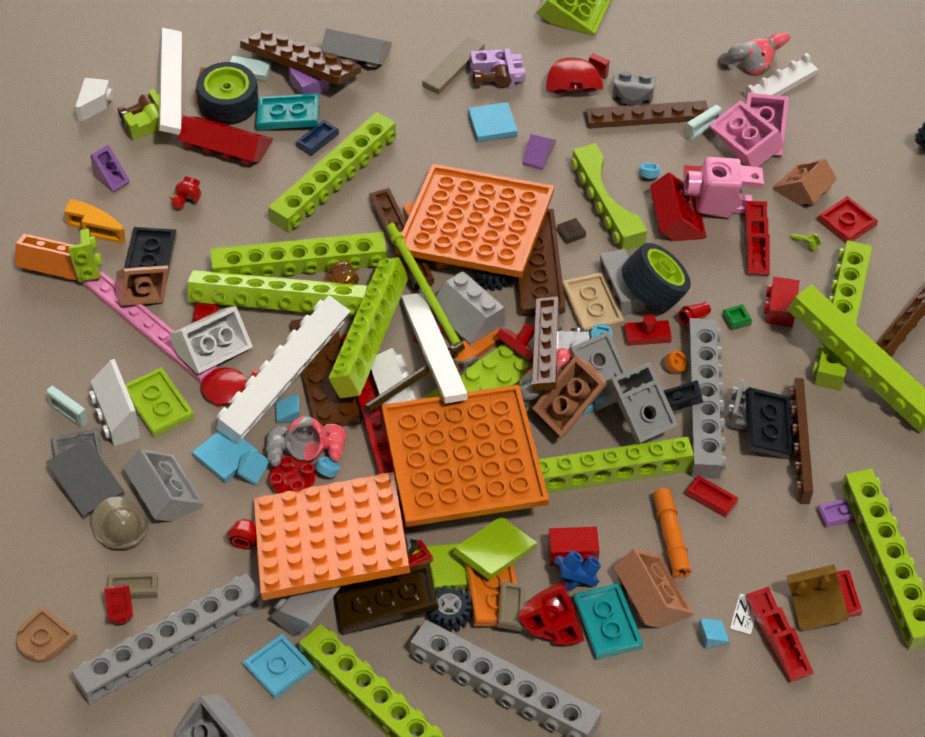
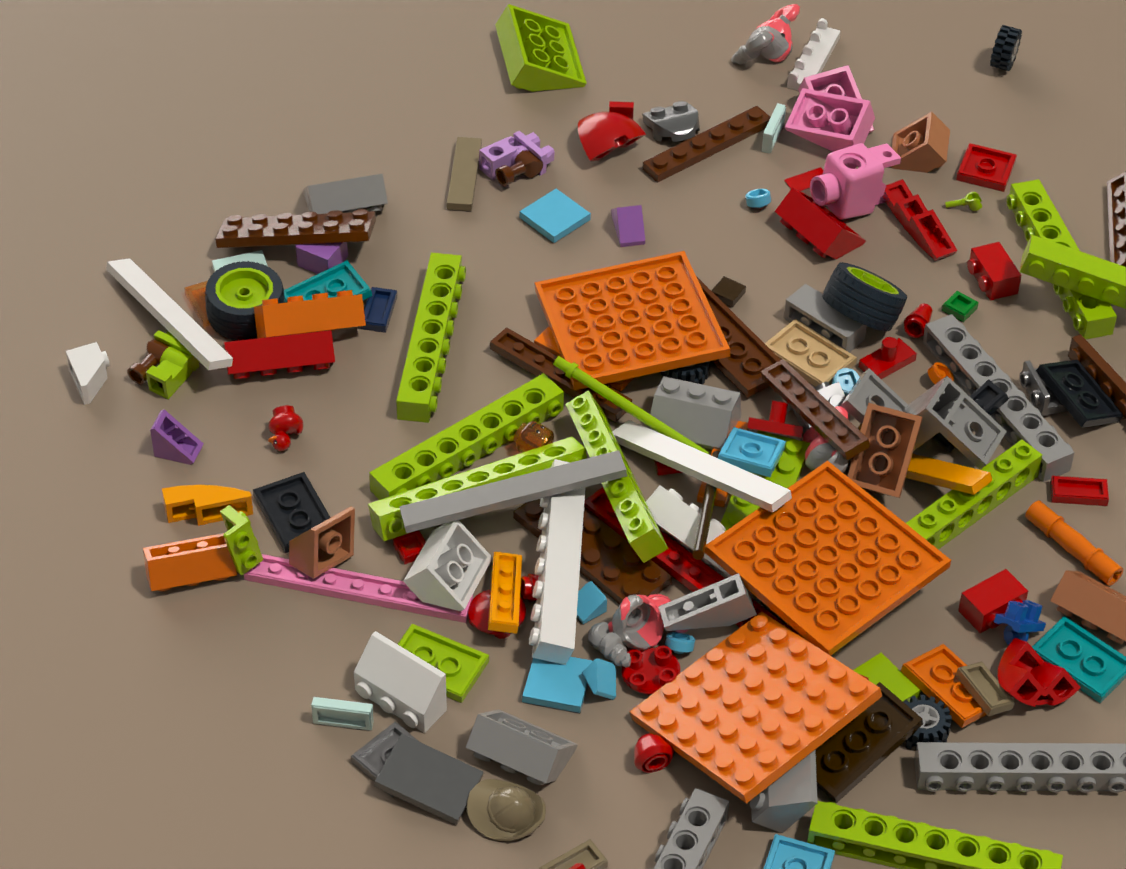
camera: 30 degrees left, 5 degrees down
lime tile [453,516,537,580] -> none
lime arch [570,143,647,250] -> none
none -> orange brick [254,290,366,338]
none -> light grey tile [399,450,627,533]
none -> light orange tile [488,552,522,634]
none -> light grey slope [658,573,757,631]
none -> medium azure tile [718,427,786,477]
none -> light orange tile [906,454,992,495]

